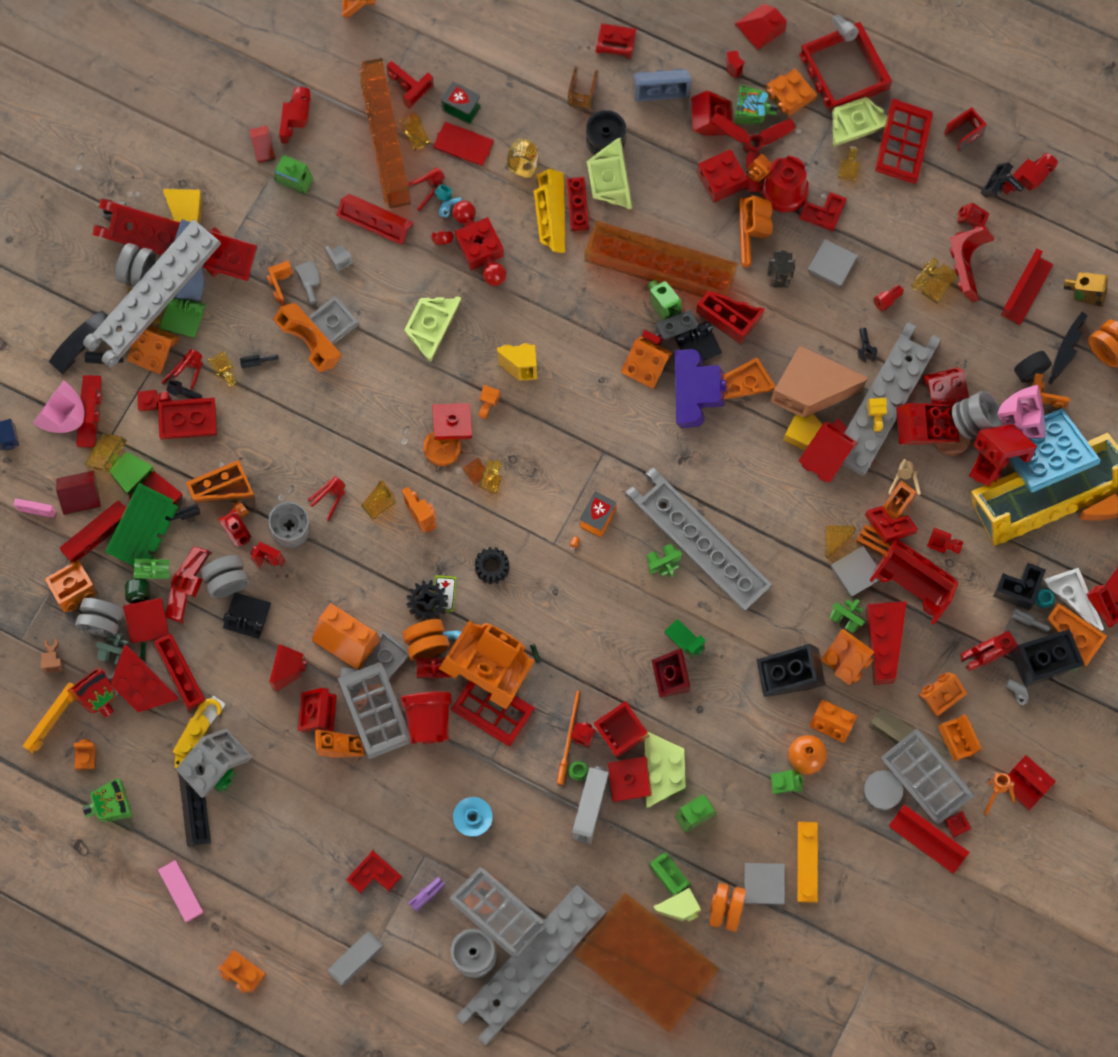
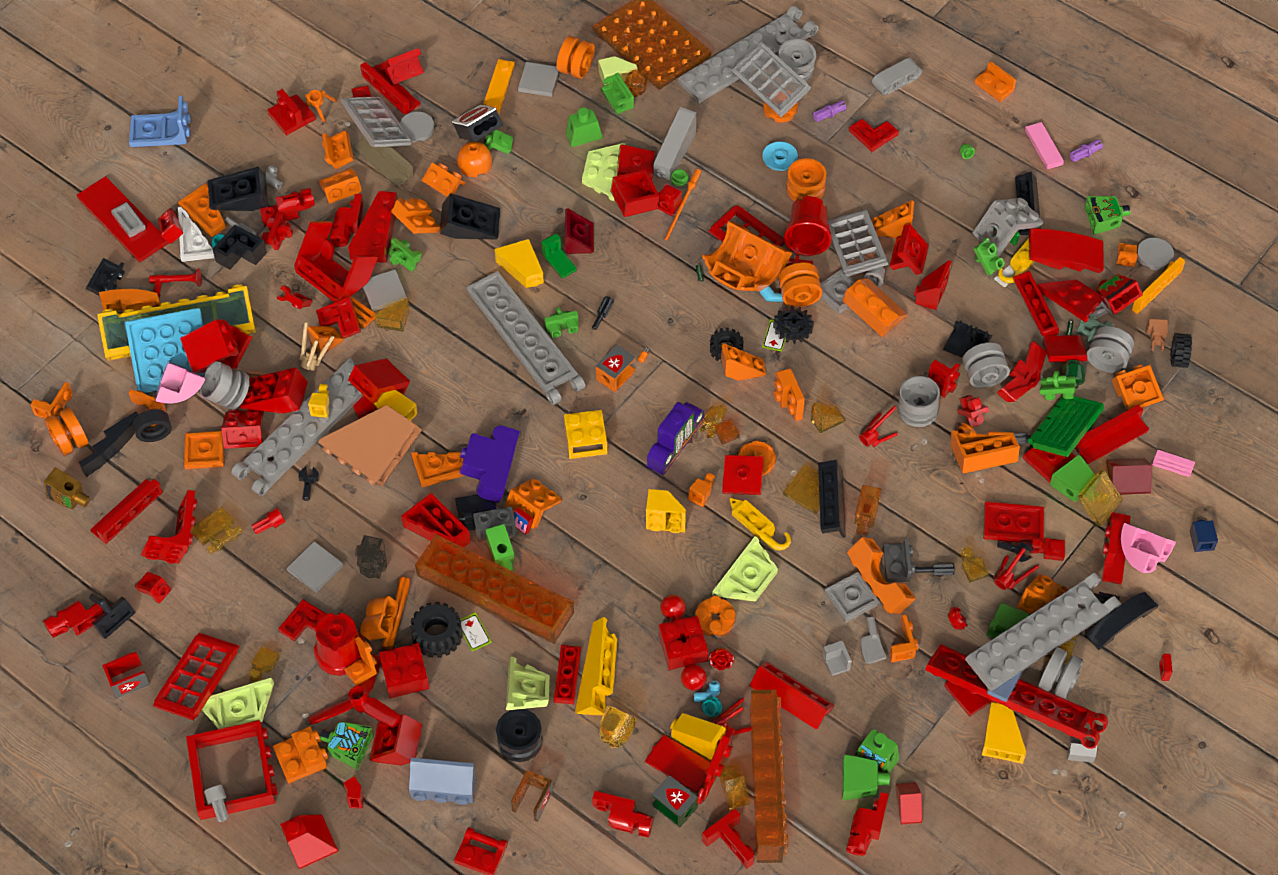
camera: 170 degrees left, 15 degrees down
none -> red piece [149,268,202,298]
none -> orange tile [184,431,224,469]
none -> red hips [261,213,293,250]
none -> red plate [330,193,364,247]
none -> red bracket [379,48,424,85]
none -> black tyre [410,602,463,658]
none -> black piece [452,105,503,142]
none -> white sticker [460,612,492,652]
none -> yellow slope [494,239,544,288]
none -> yellow piece [564,410,607,459]
none -> black axle [592,296,614,330]
none -> red plate [592,791,653,838]
none -> clear orange head [625,70,647,97]
none -> dark purple brick [647,402,704,476]
none -> yellow slope [670,713,726,760]
none -> orange plate [695,596,736,636]
none -> red plate [697,727,735,804]
none -> orange slope [721,343,766,381]
none -> yellow plate [729,498,791,551]
none -> clear yellow plate [784,465,820,515]
none -> orange wheel [786,158,827,202]
none -> black panel [818,459,846,538]
none -> bright green torso [842,755,890,800]
none -> clear orange torso [854,484,882,535]
none -> dark grey bracket [883,538,915,582]
none -> red plate [947,606,968,630]
none -> bright green hinge [959,143,975,159]
none -> bright green hips [973,238,1005,275]
none -> red slope [1029,228,1104,274]
none -> medium lavender axle [1069,139,1103,162]
none -> light grey tile [1137,238,1174,270]
none -> red tile [1159,654,1173,681]
none -> black tyre [1170,333,1192,368]

